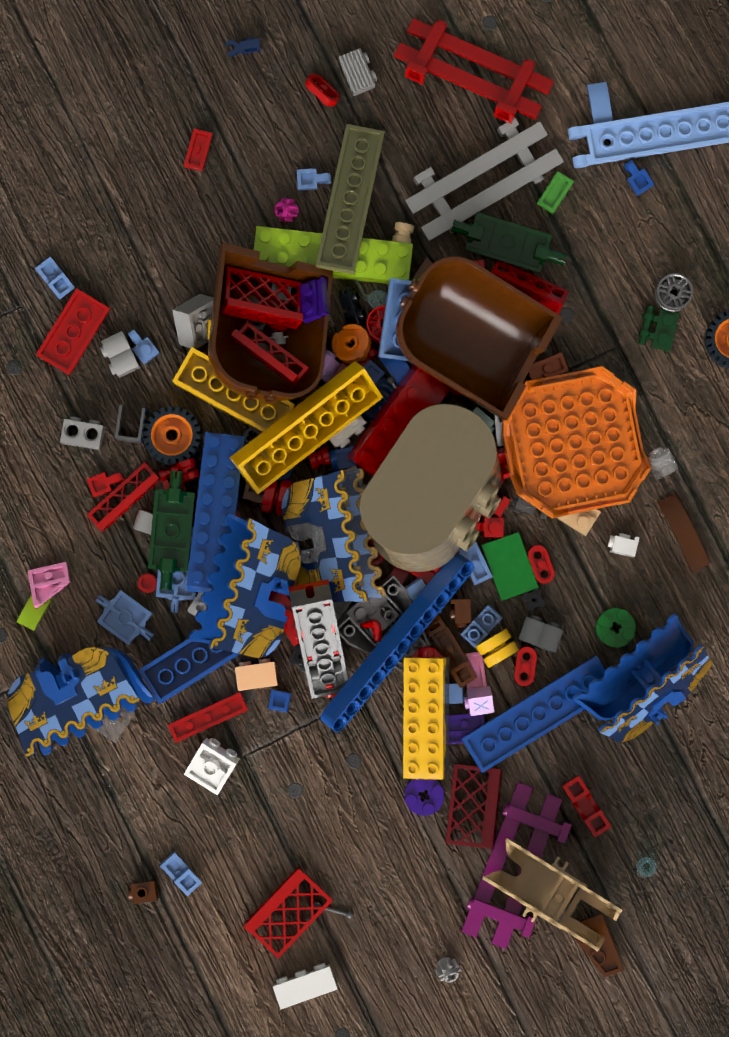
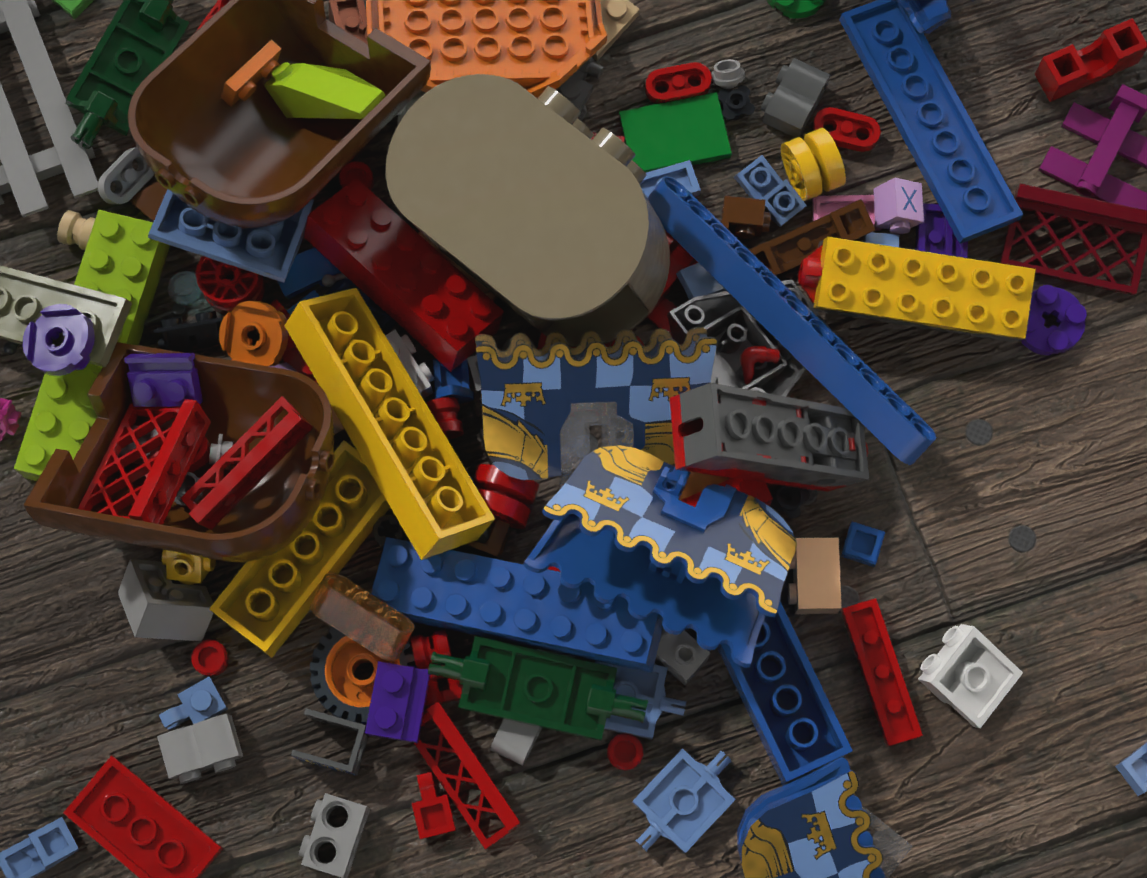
camera: 85 degrees left, 10 degrees down
none -> plate [22,304,95,376]
none -> light grey plate [98,147,154,204]
none -> red tile [191,640,229,677]
none -> orange plate [221,40,282,107]
none -> lime wedge [264,62,386,119]
none -> clear orange beam [310,573,414,661]
none -> dark purple plate [365,661,431,743]
none -> light grey plate [711,59,745,89]

